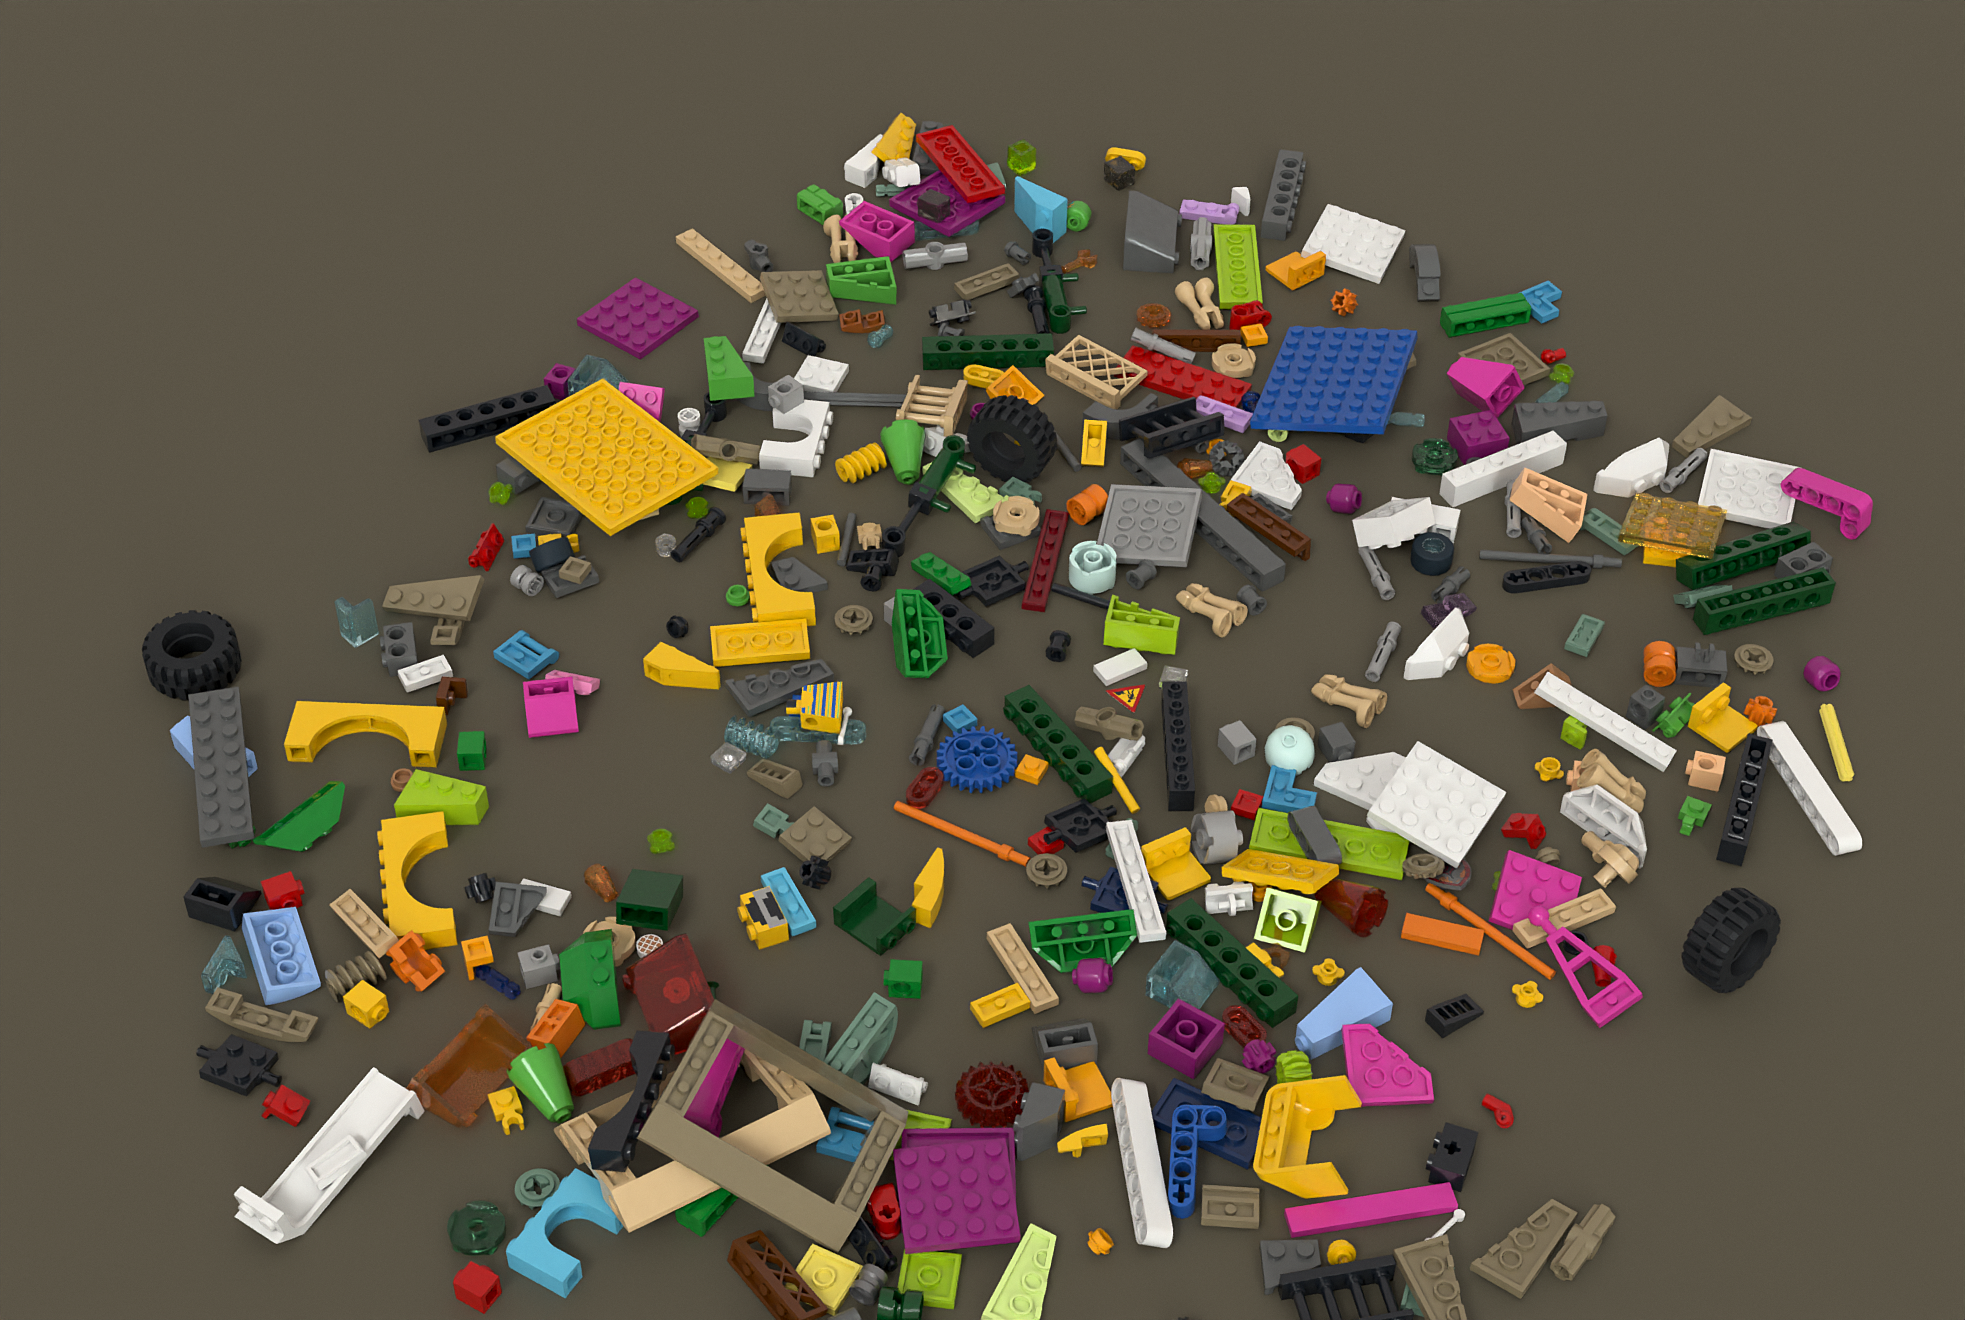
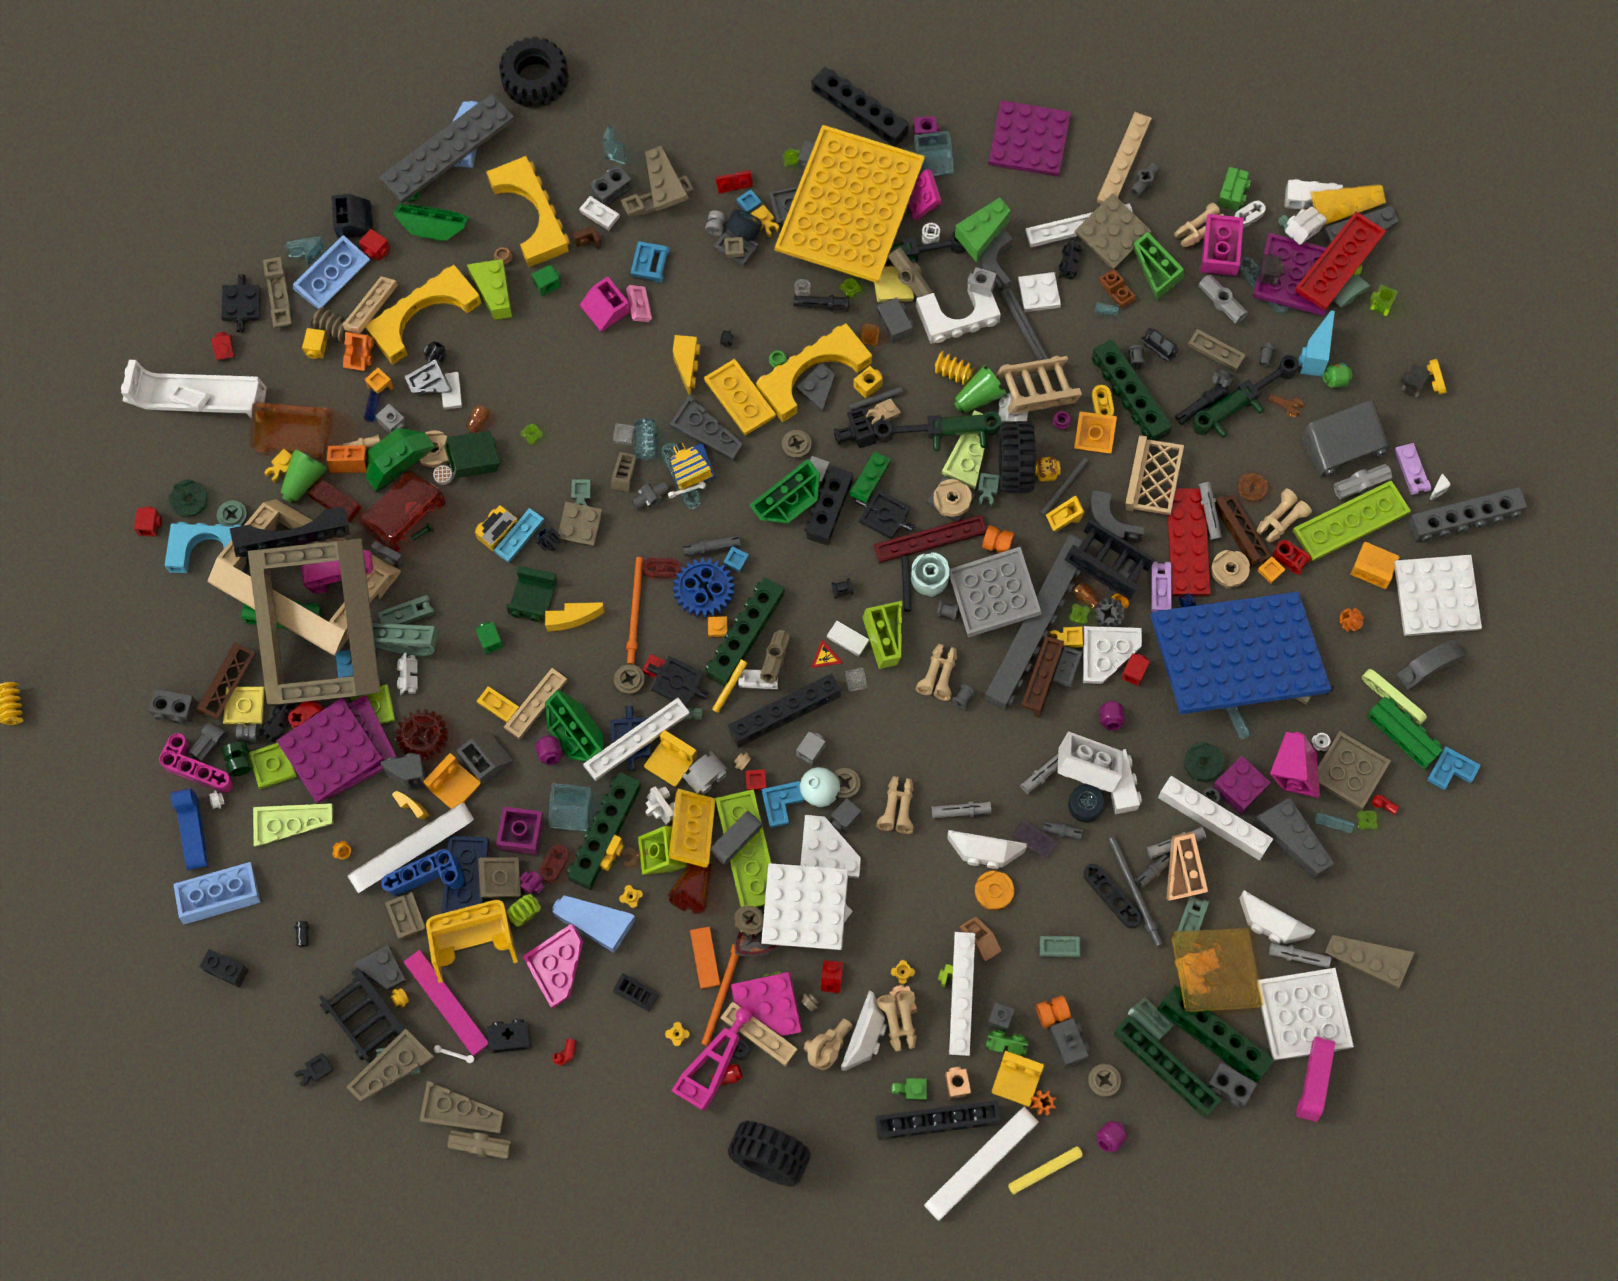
camera: 65 degrees right, 25 degrees up
none -> yellowish green beam [1362,669,1427,726]

